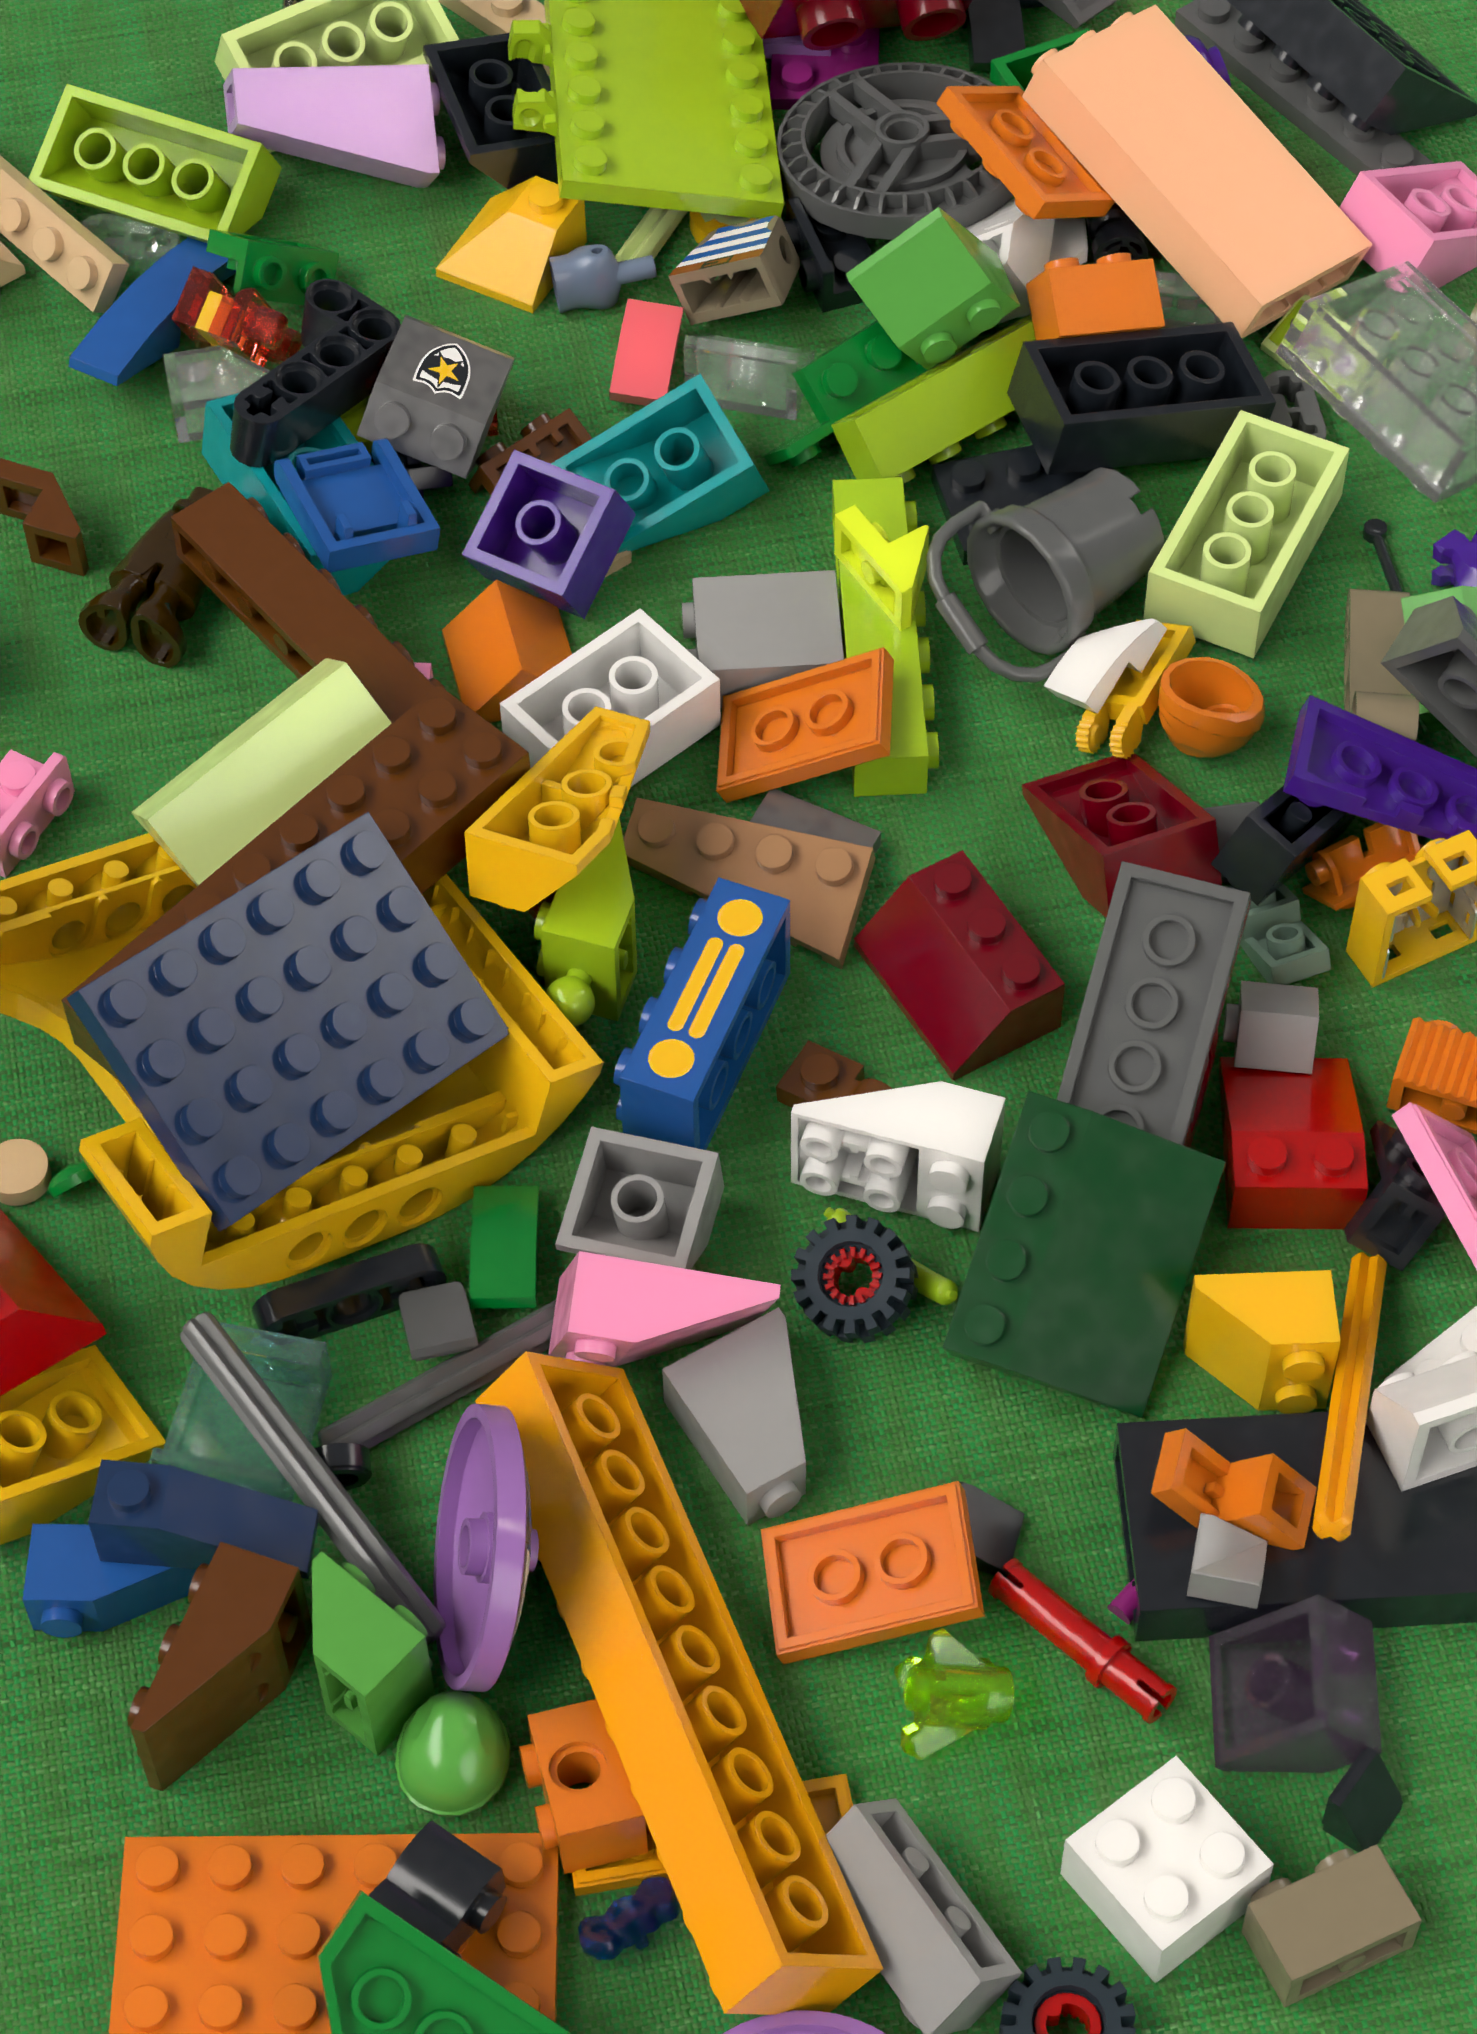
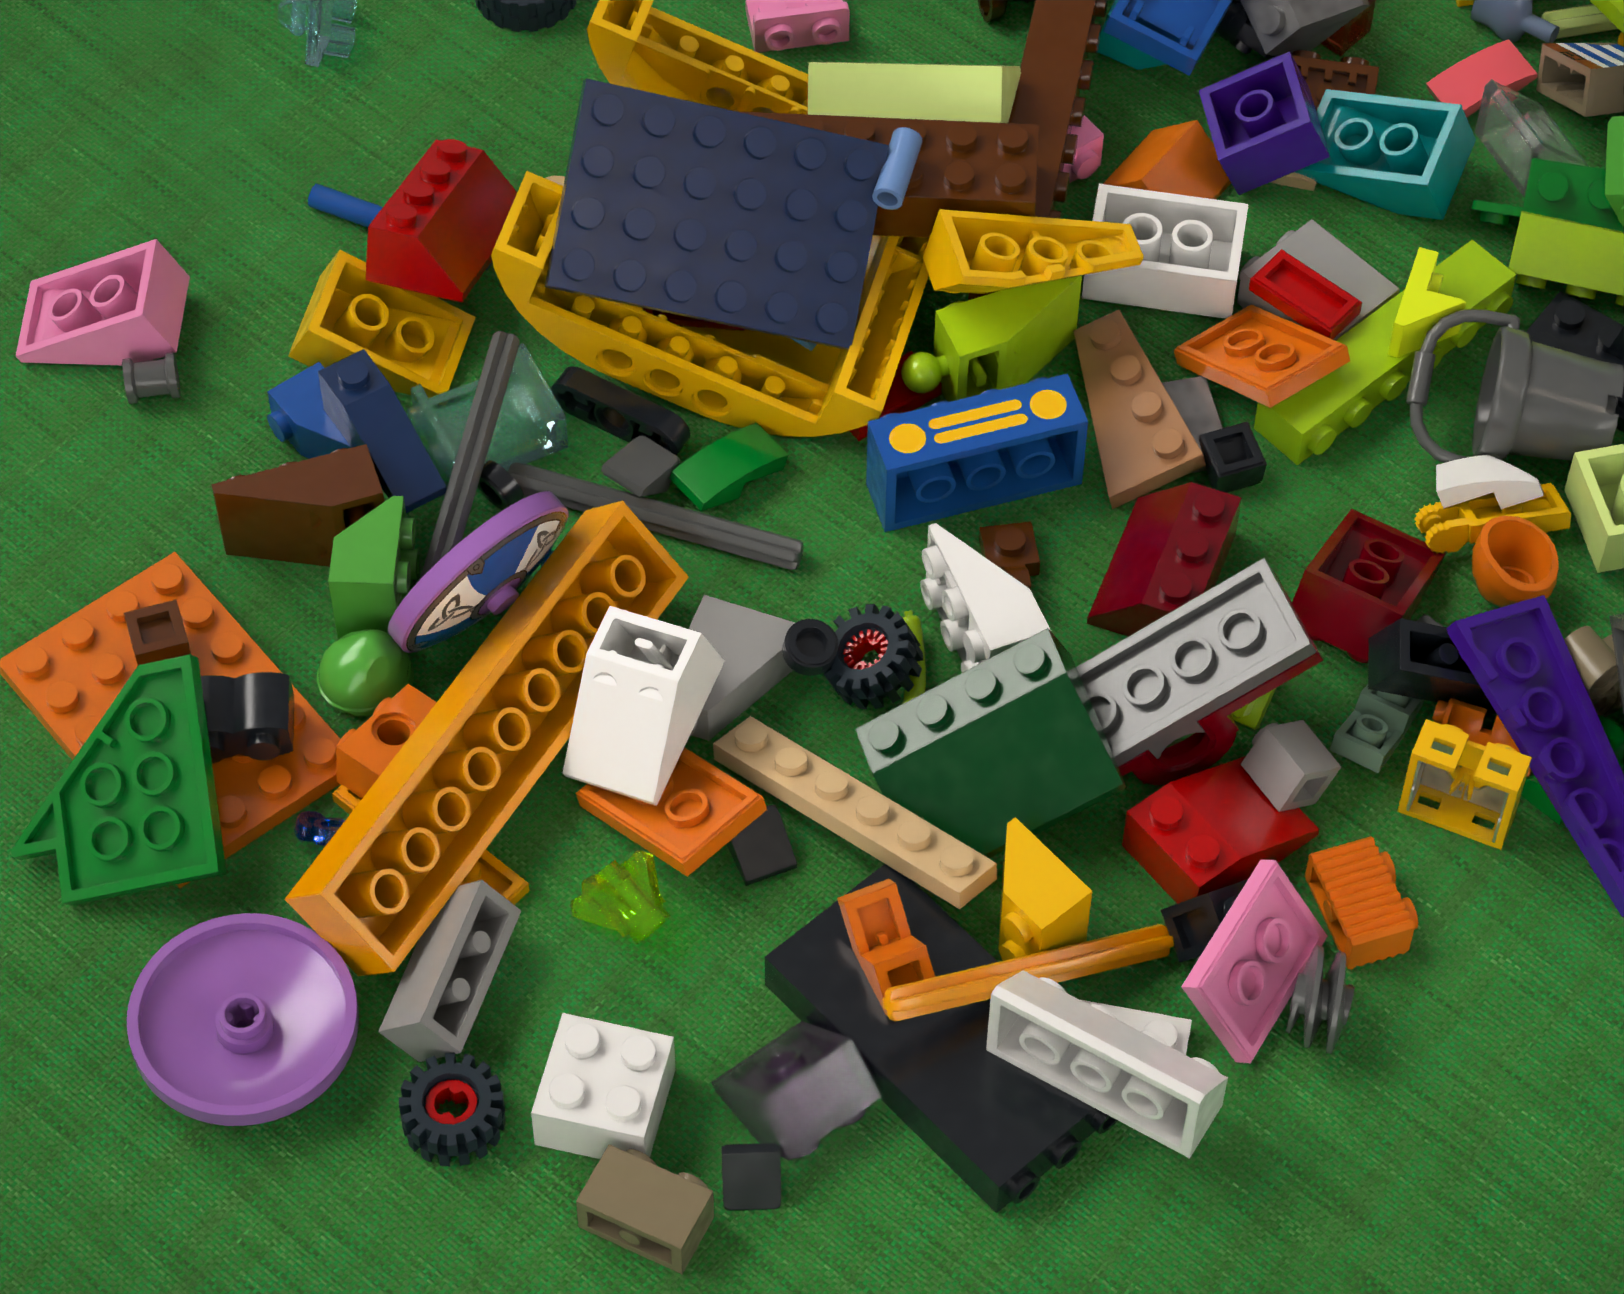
camera: 50 degrees right, 0 degrees up
bright pink slope [548,1251,781,1367] -> none
light grey slope [555,1127,724,1270] -> none
red pin [988,1558,1177,1724] -> none
light grey slope [1187,1513,1268,1609] -> none
none -> reddish brown plate [124,599,191,665]
none -> white slope [562,606,725,806]
none -> tan plate [713,716,997,909]
none -> black tile [782,619,838,676]
none -> medium blue hinge [872,127,922,210]
none -> black slope [1199,421,1267,493]
none -> red tile [1249,249,1362,339]

